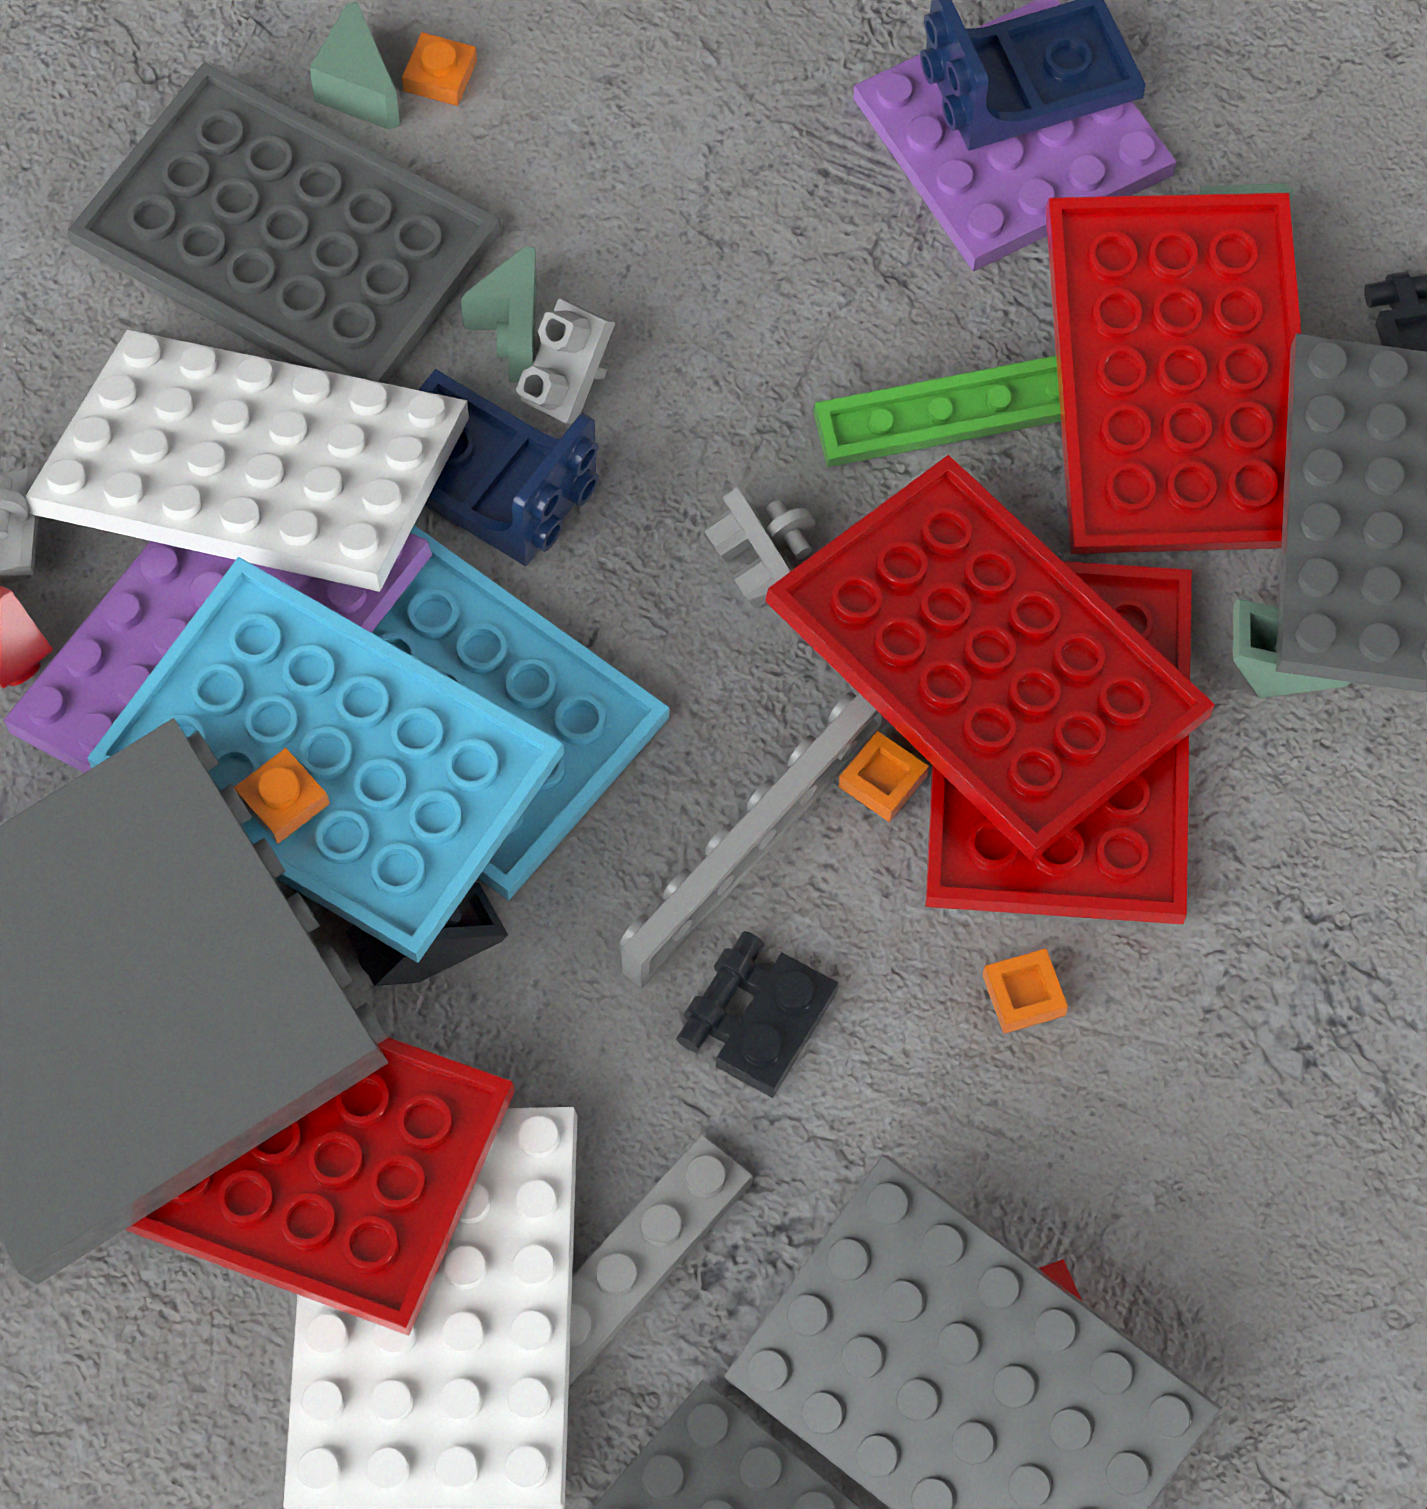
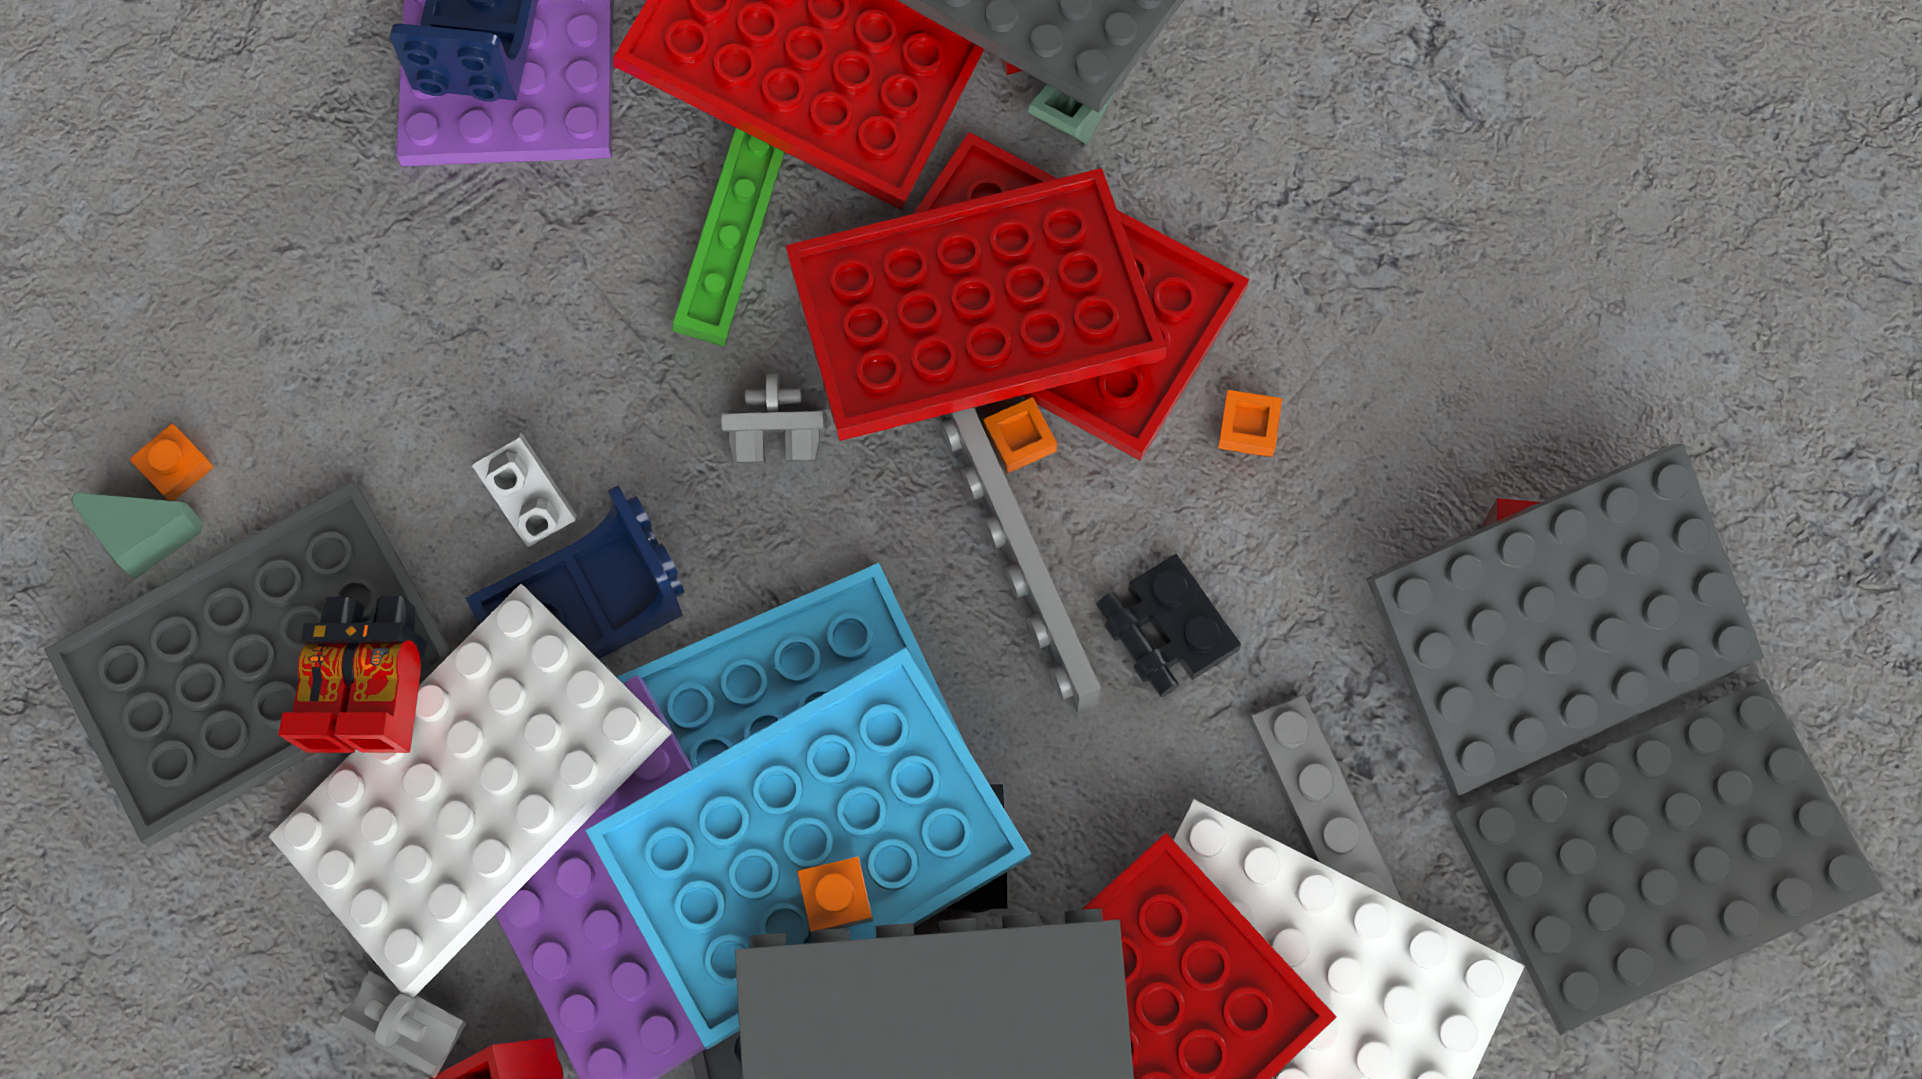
camera: 60 degrees left, 5 degrees up
sand green slope [461,247,537,382] -> none
none -> hips [278,596,427,753]

